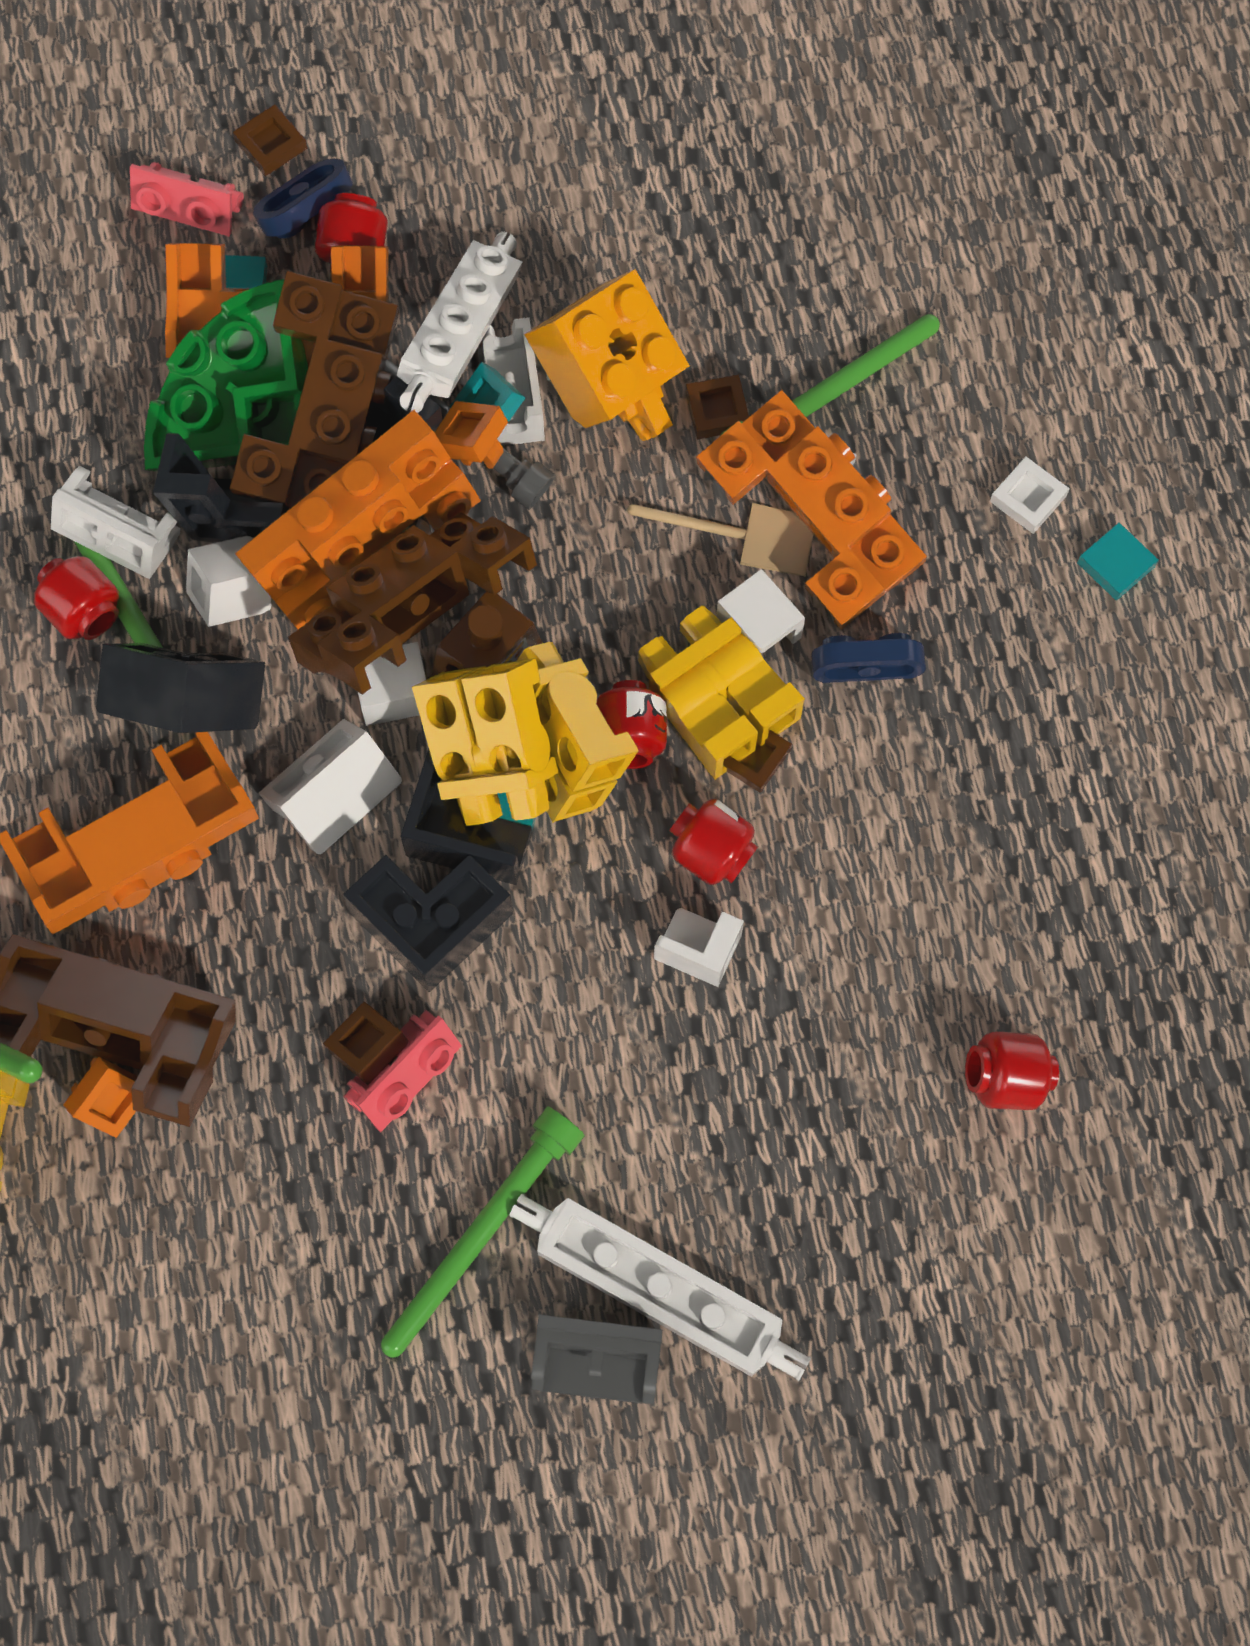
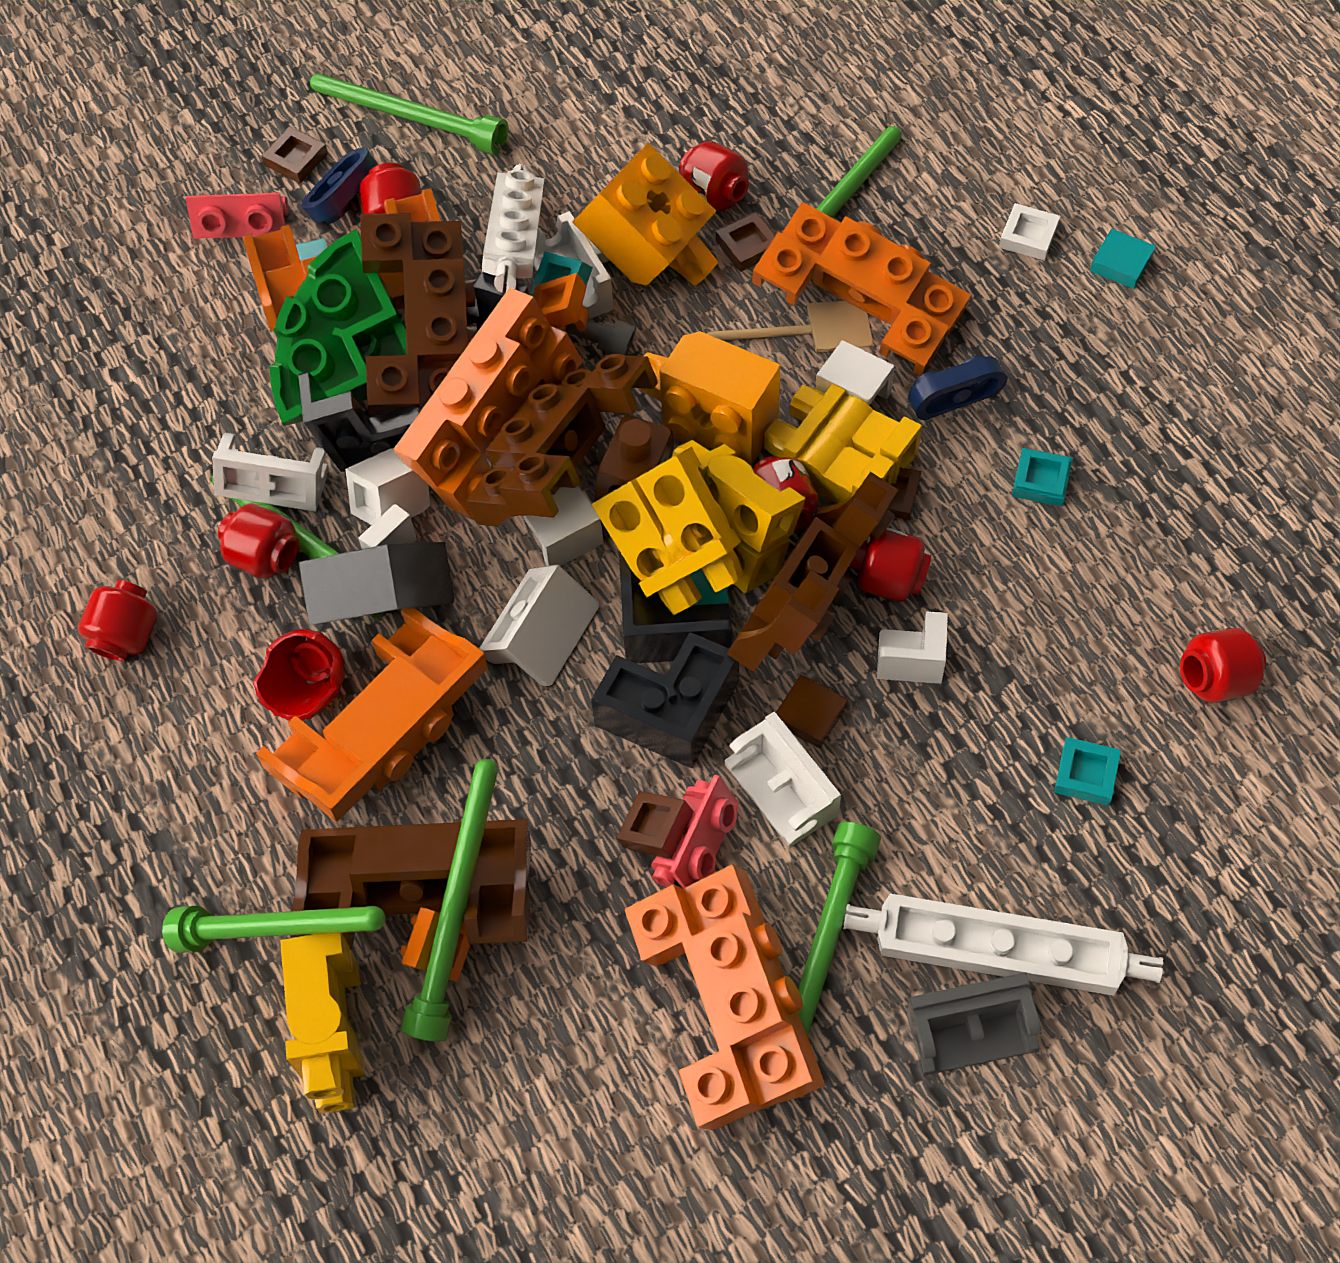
camera: 15 degrees left, 10 degrees down
none -> red hair [253,629,345,721]
none -> bright green piece [310,74,509,156]
none -> white tile [358,504,417,549]
none -> bright green piece [401,759,498,1042]
none -> orange bracket [625,864,825,1130]
none -> light orange hinge [638,331,781,466]
none -> red head [679,141,749,211]
none -> white hinge [725,711,841,848]
none -> reddish brown bracket [726,471,898,672]
none -> reddish brown tile [776,675,848,749]
none -> teal tile [1011,448,1073,507]
none -> teal tile [1054,737,1121,806]

